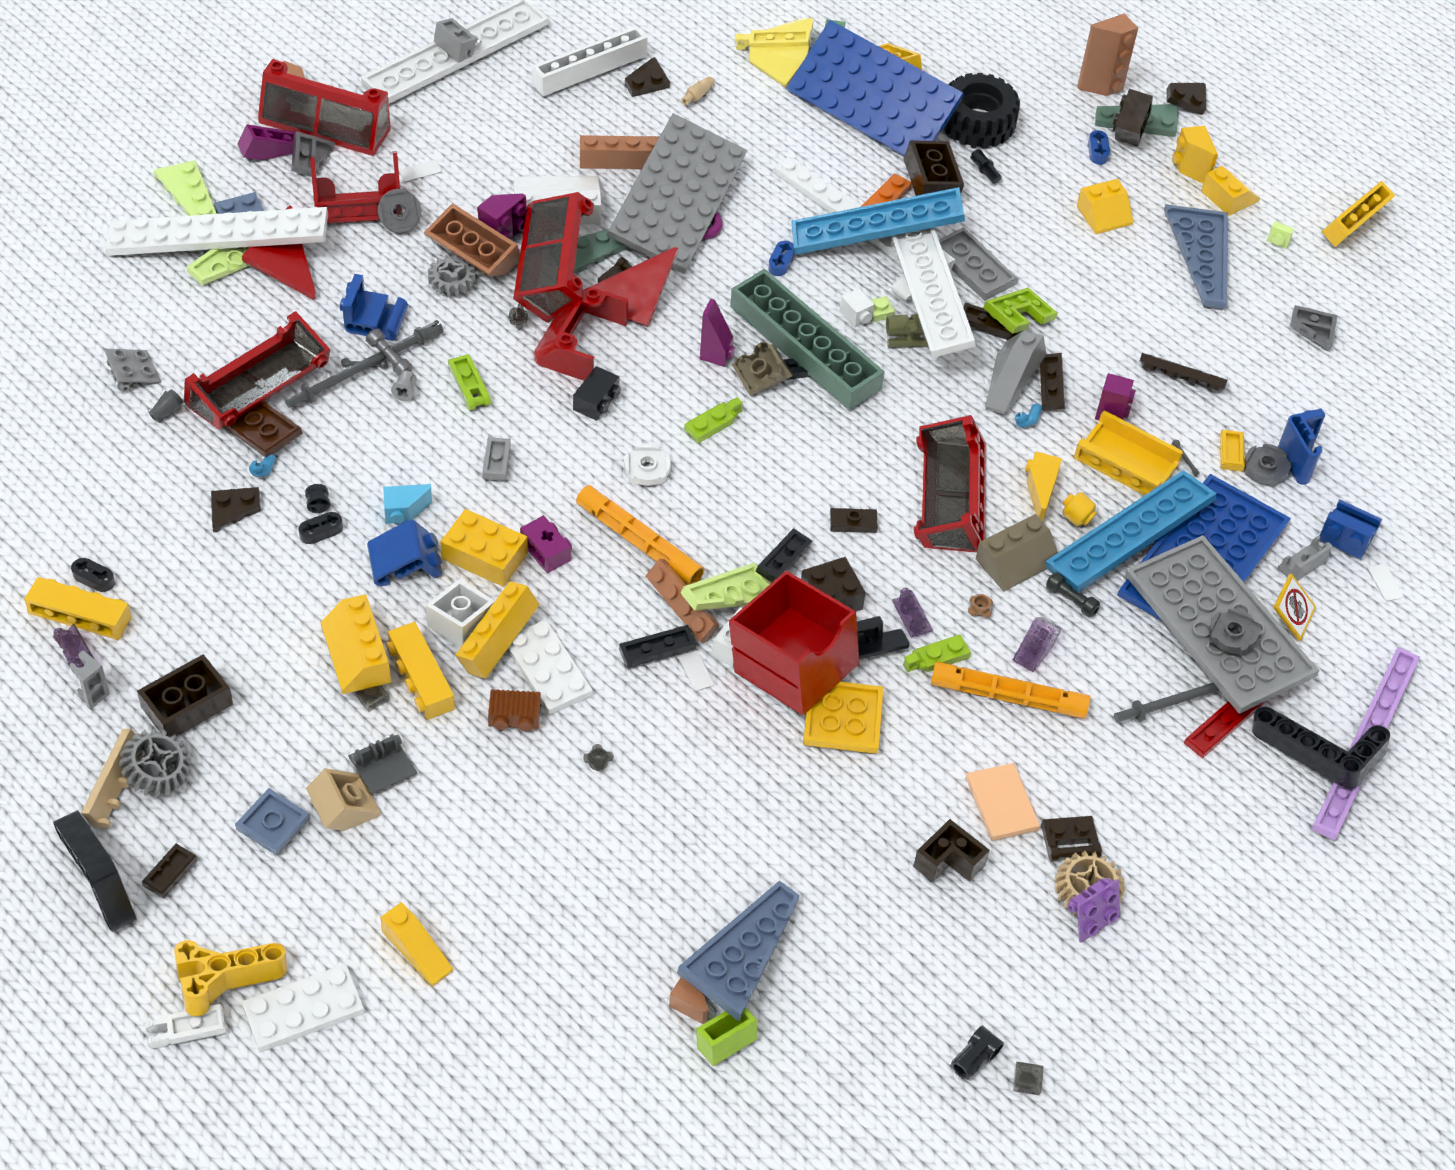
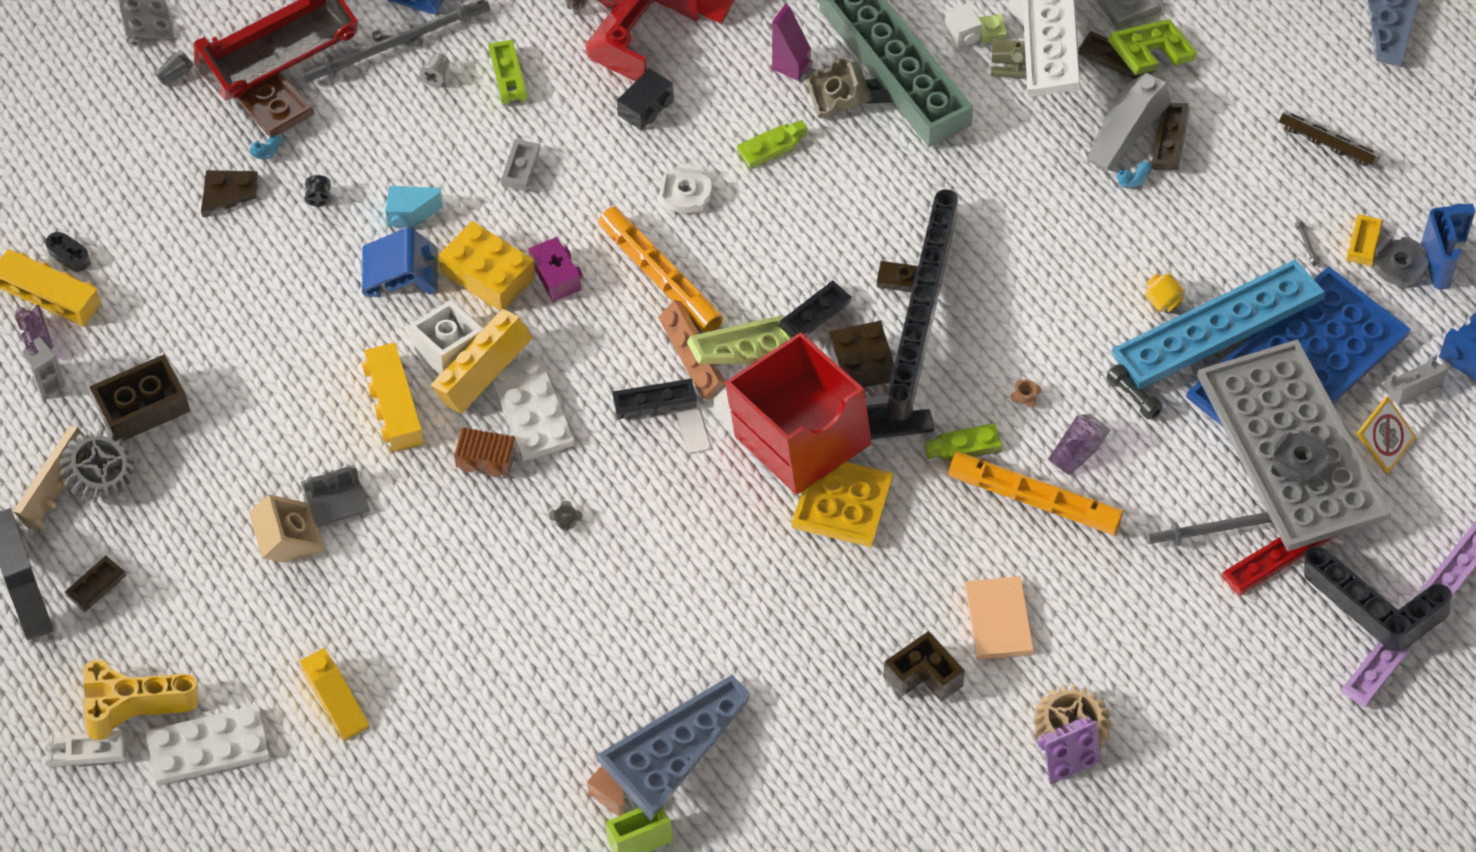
camera: 15 degrees right, 5 degrees up
sand blue plate [235,788,310,856] -> none
black beam [298,512,343,544] -> none
yellow slope [320,594,391,694] -> none
clear smoke plate [355,685,390,712] -> none
flat silver piece [366,328,412,377] -> none
clear purple hinge [892,588,933,638] -> none
windscreen [914,415,986,552] -> none
dark tan slope [976,514,1058,592] -> none
yellow slope [1025,451,1062,521] -> none
dark brown plate [1041,816,1102,861] -> none
yellow panel [1074,411,1183,495] -> none
magenta brick [1095,373,1136,420] -> none
none -> black beam [887,189,958,420]

